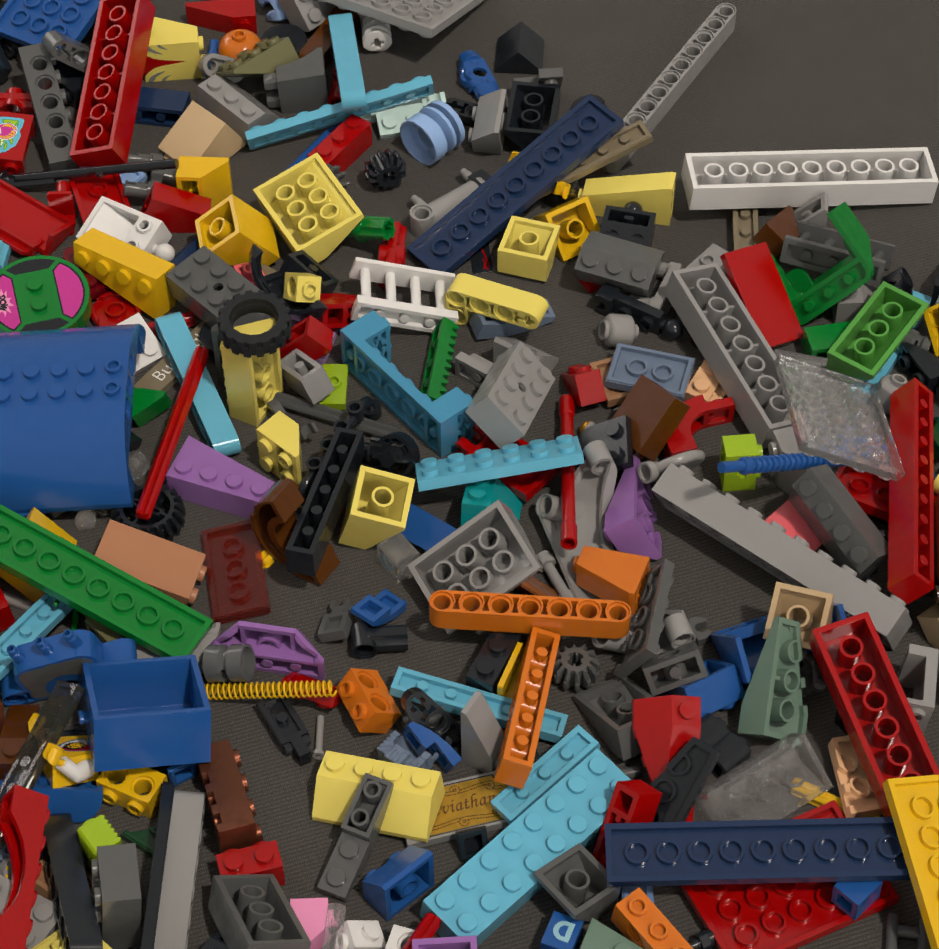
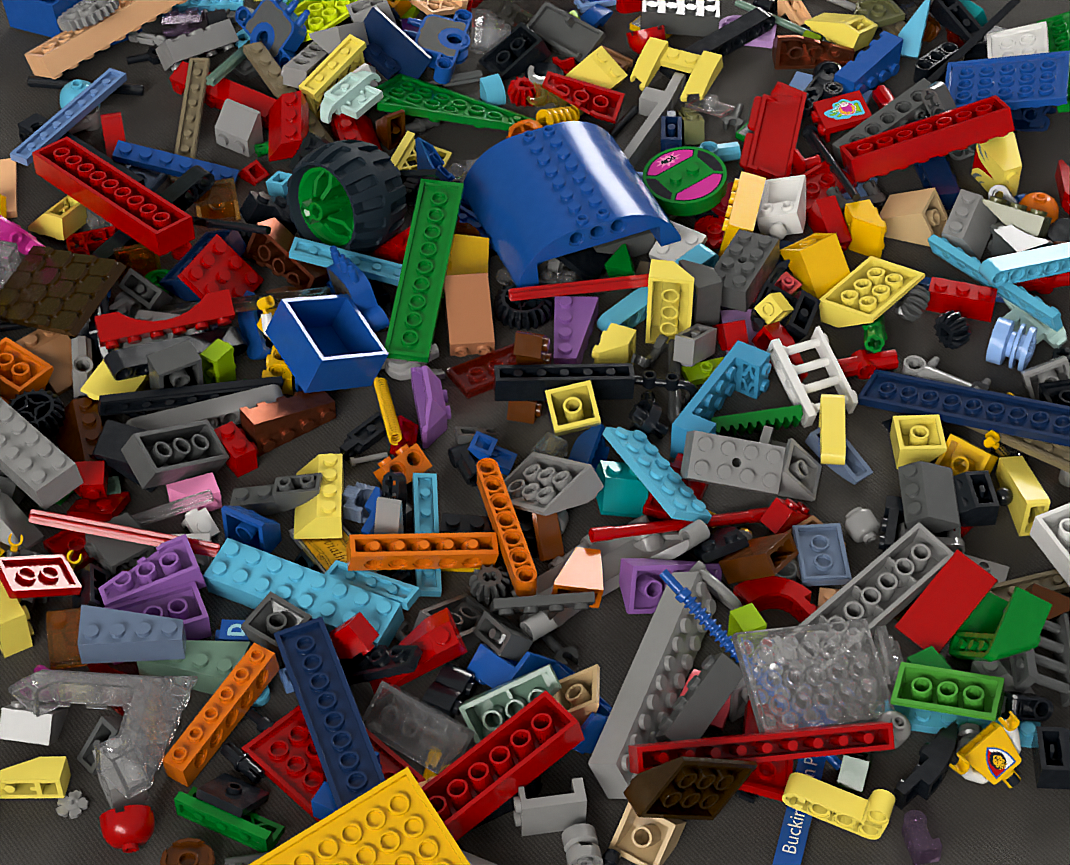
camera: 70 degrees right, 5 degrees down
dark grey wheel [202,644,256,683] -> none
black tyre [217,290,292,358] -> none

